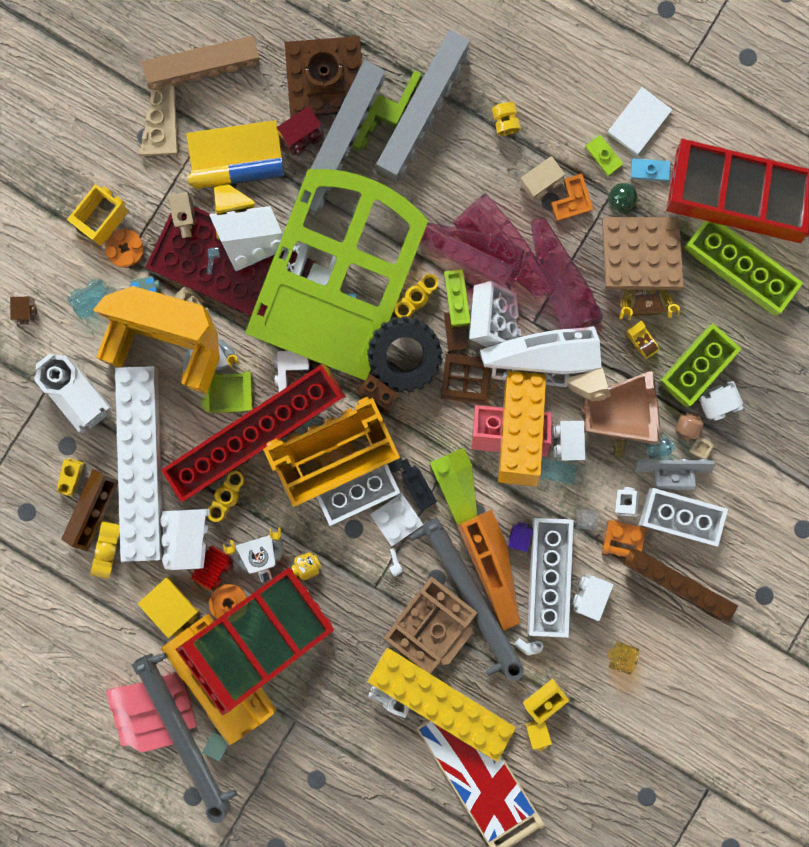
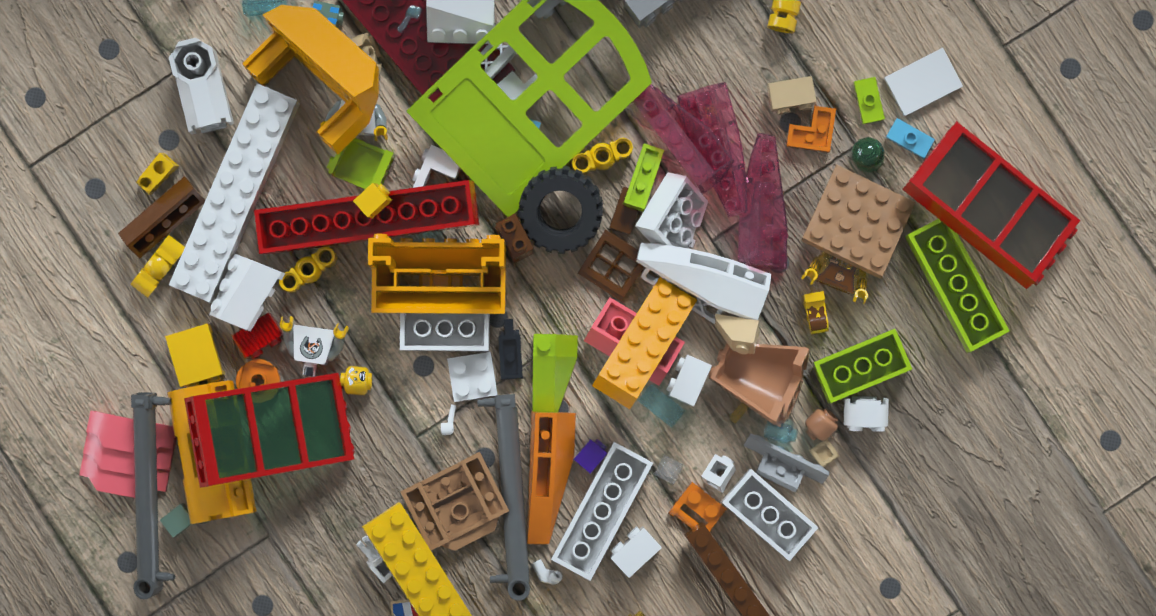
camera: 30 degrees right, 0 degrees up
none -> yellow brick [353,183,392,218]

